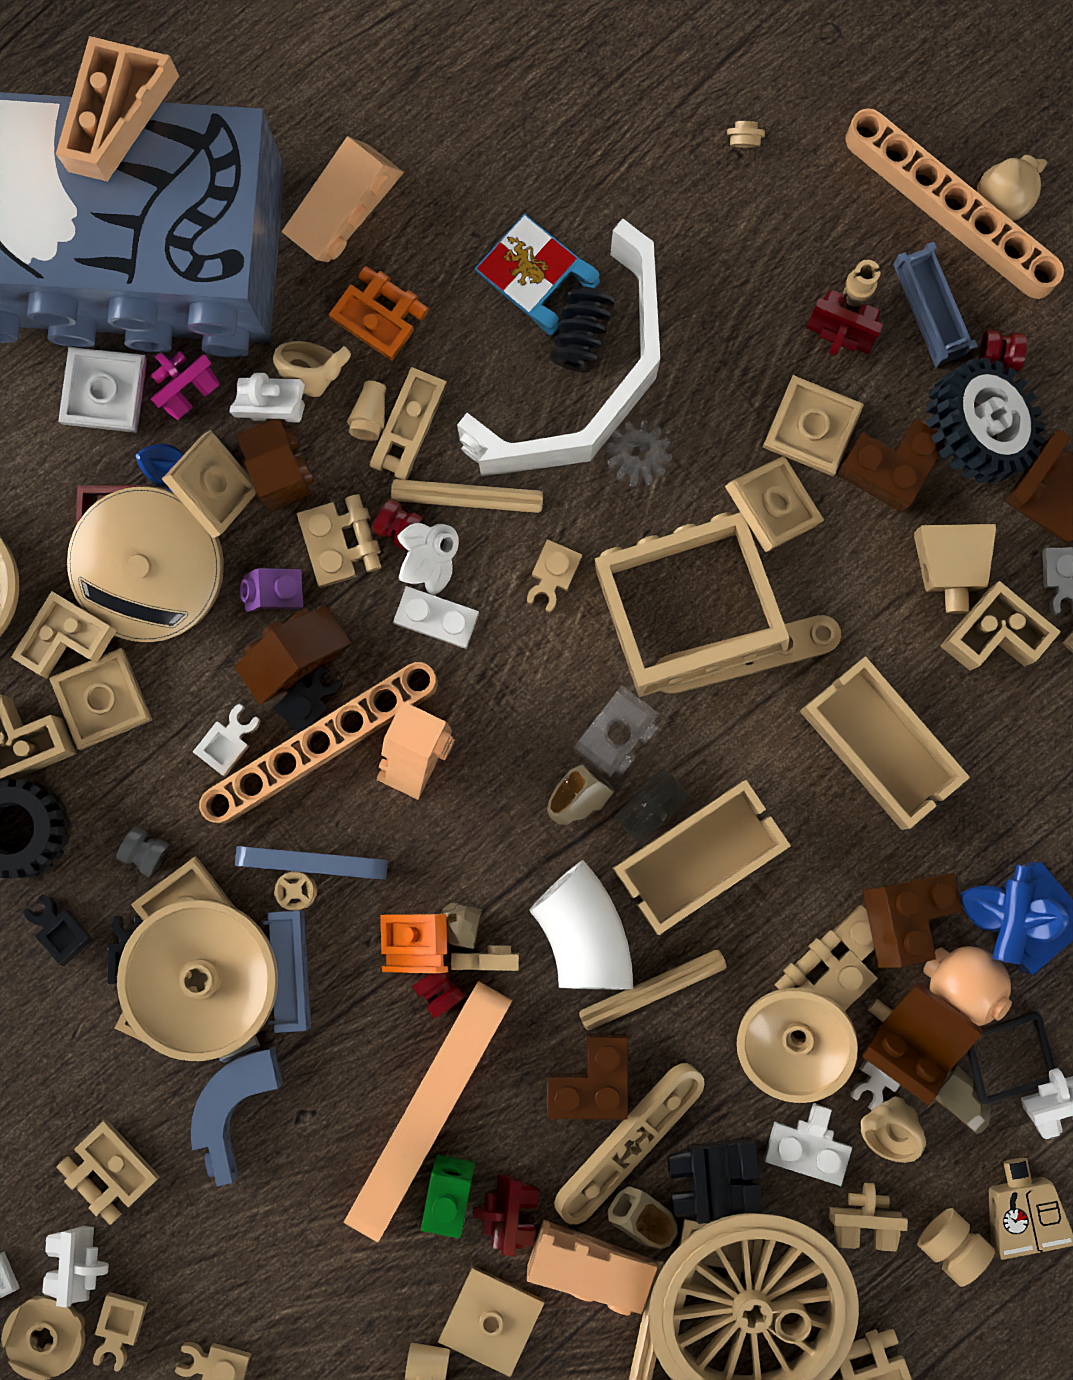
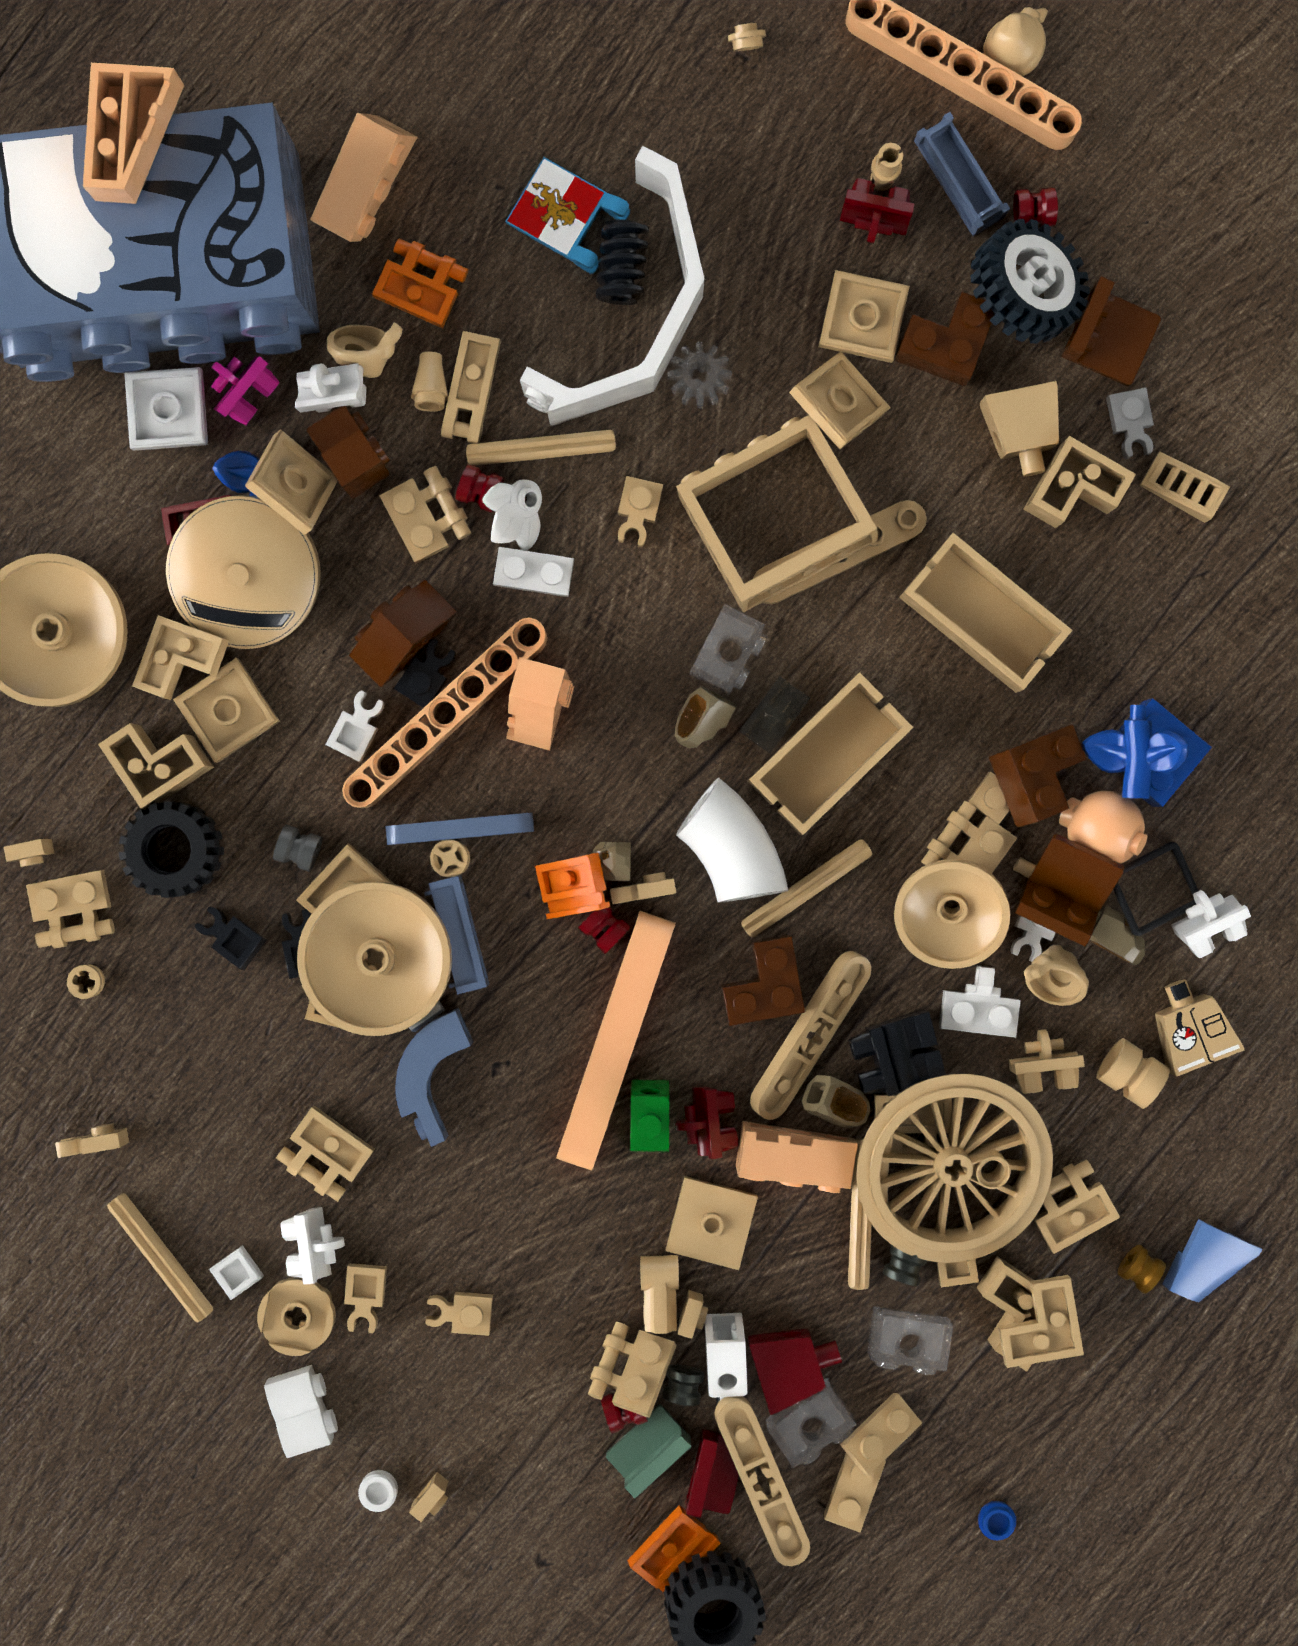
camera: 10 degrees left, 5 degrees up
medium lavender bracket [240,568,303,612] -> none

